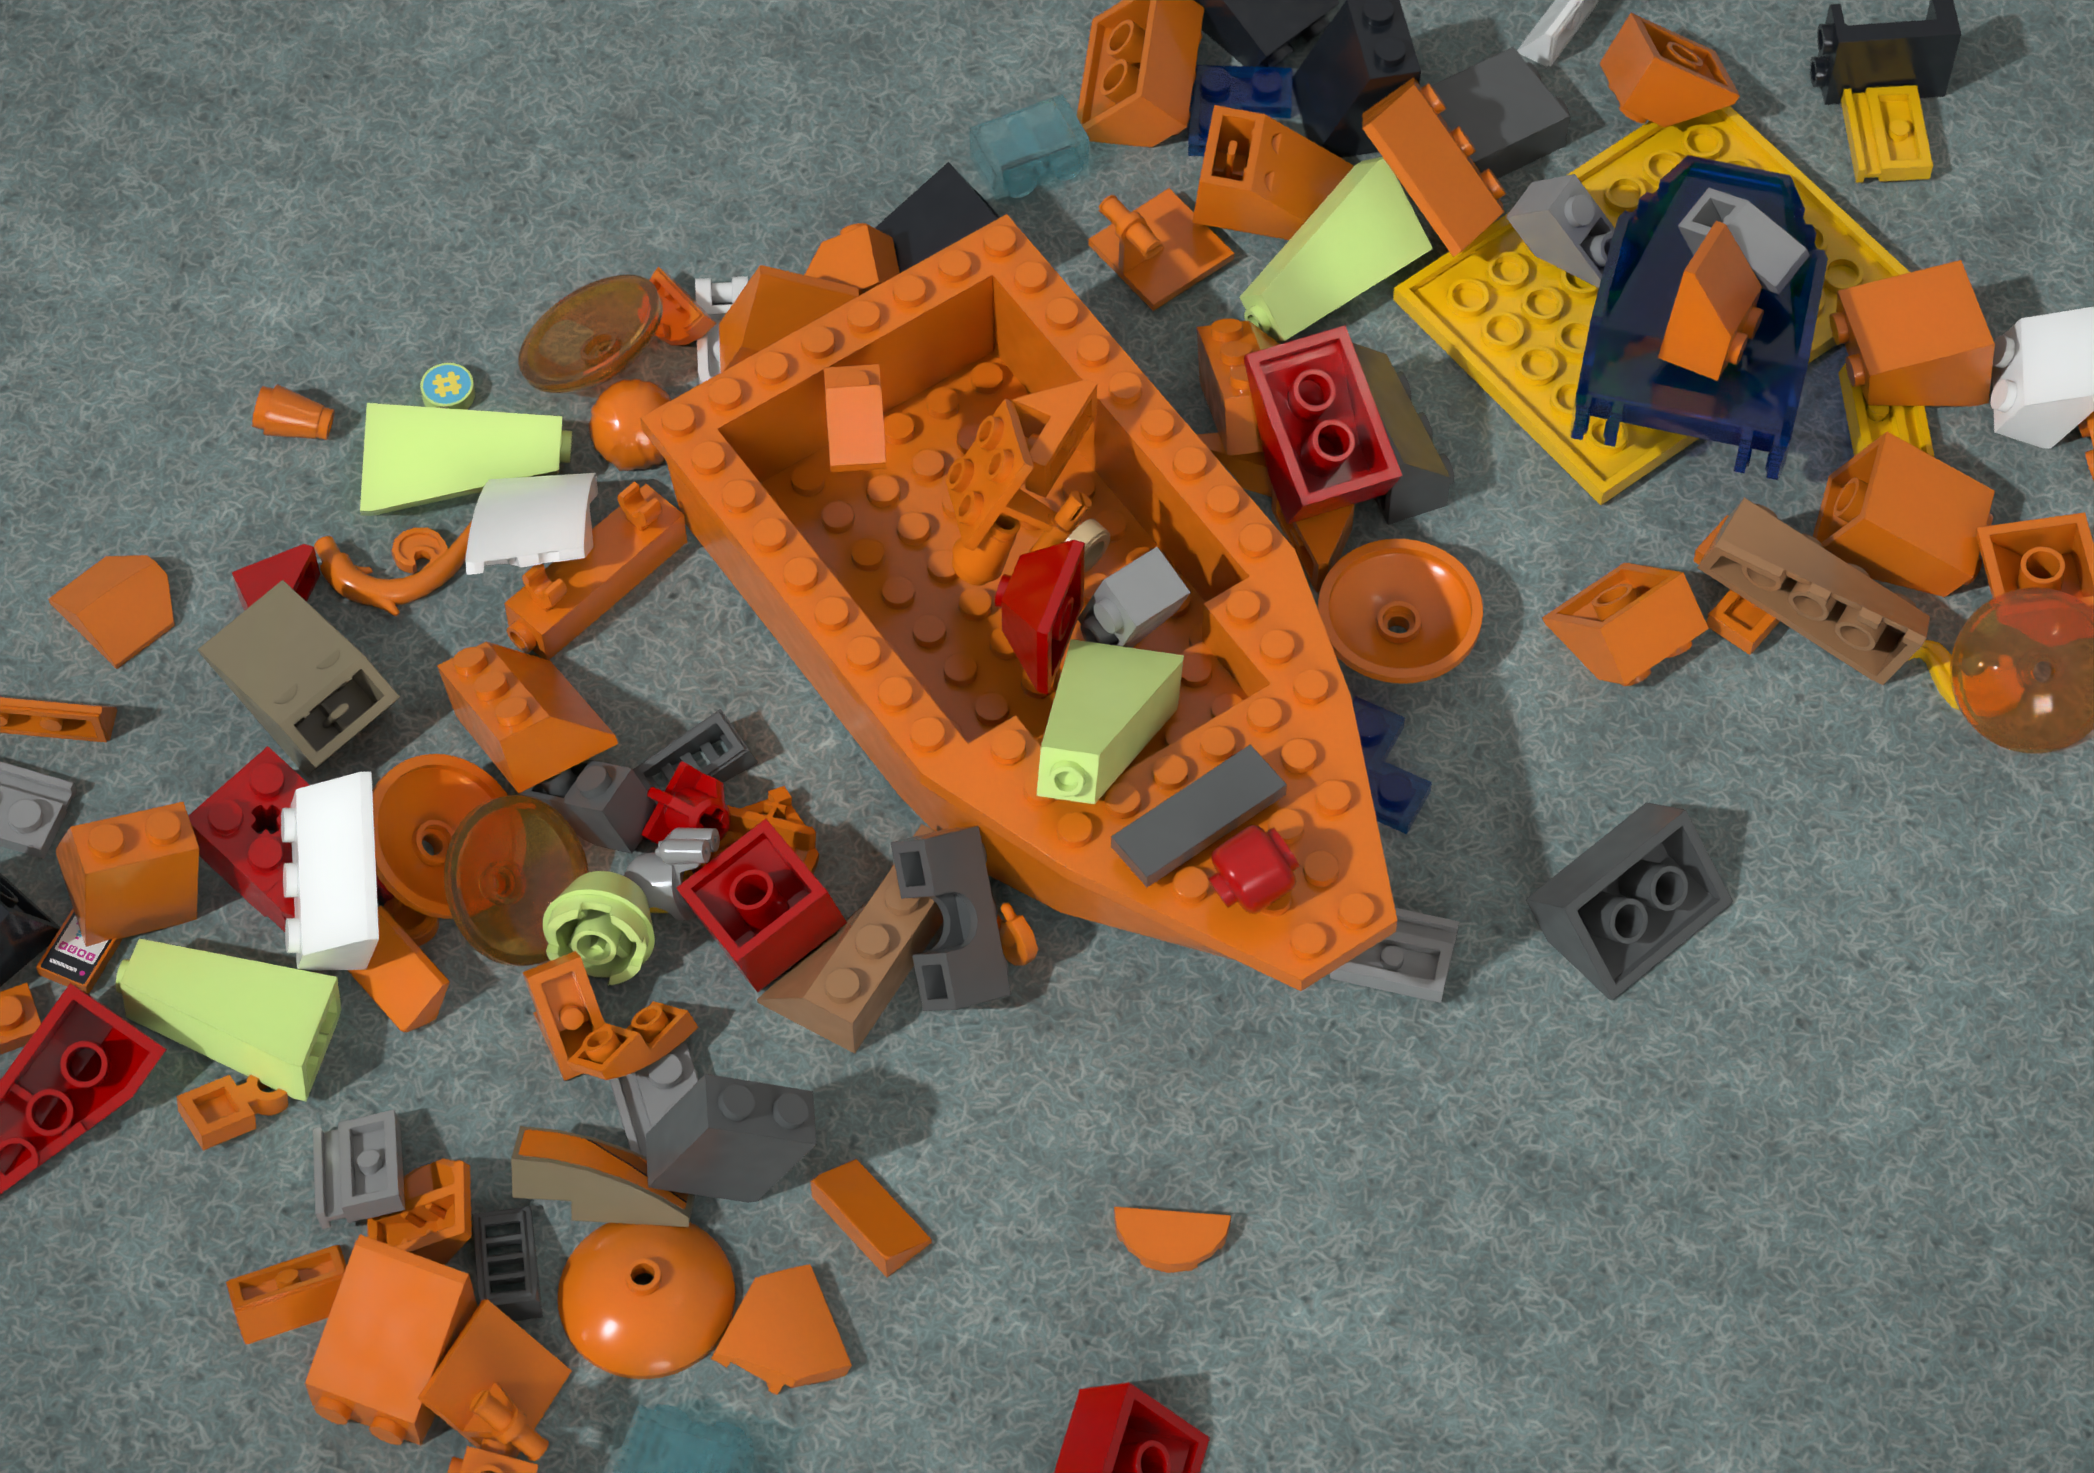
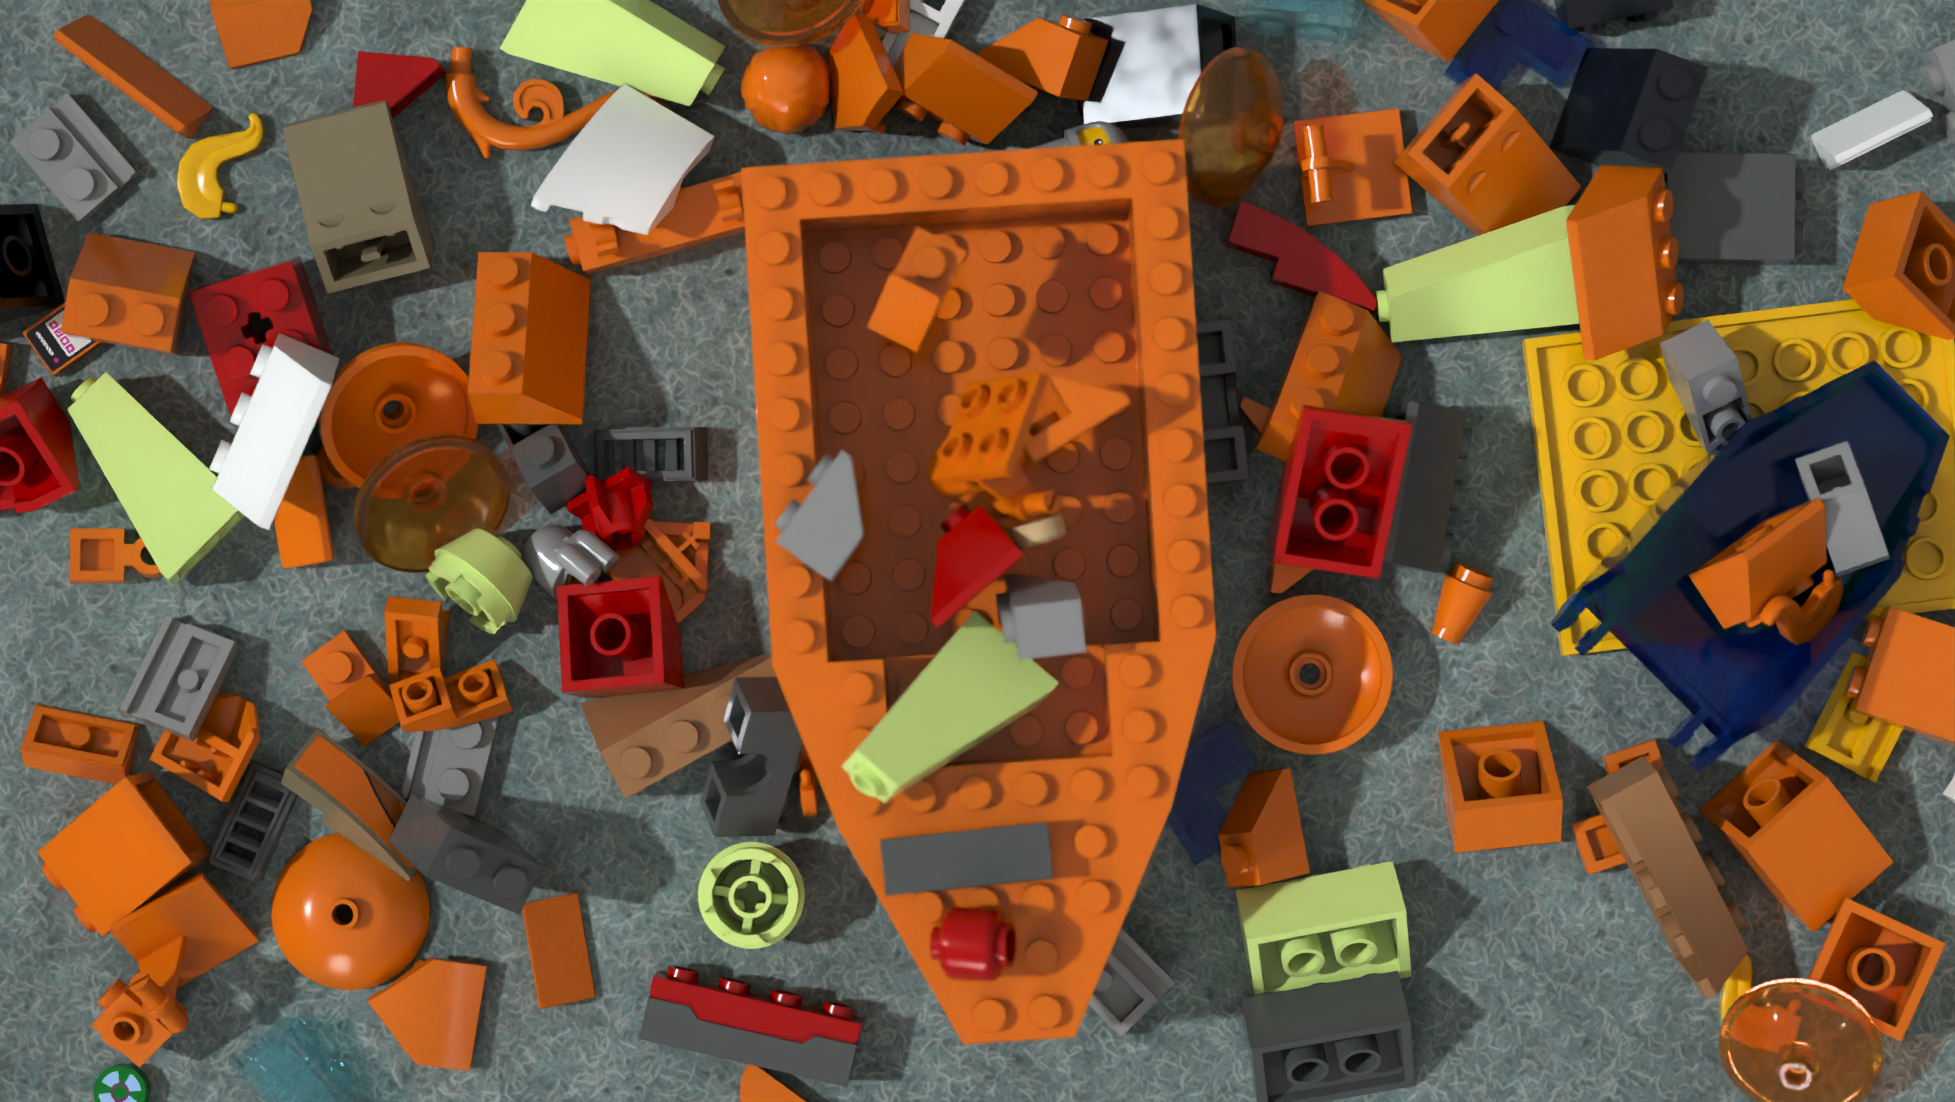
camera: 30 degrees right, 30 degrees up
none -> yellow piece [177,113,265,220]
none -> orange slope [301,630,399,747]
none -> piece [639,965,863,1087]
none -> yellowish green cone [698,842,805,949]
none -> light grey slope [774,450,865,581]
none -> orange slope [829,12,904,134]
none -> clear orange dish [1178,47,1284,207]
none -> orange slope [1218,768,1310,887]
none -> red slope [1225,201,1378,313]
none -> yellowish green slope [1235,861,1412,996]
none -> orange cone [1431,561,1495,644]
none -> orange piece [1760,569,1844,645]

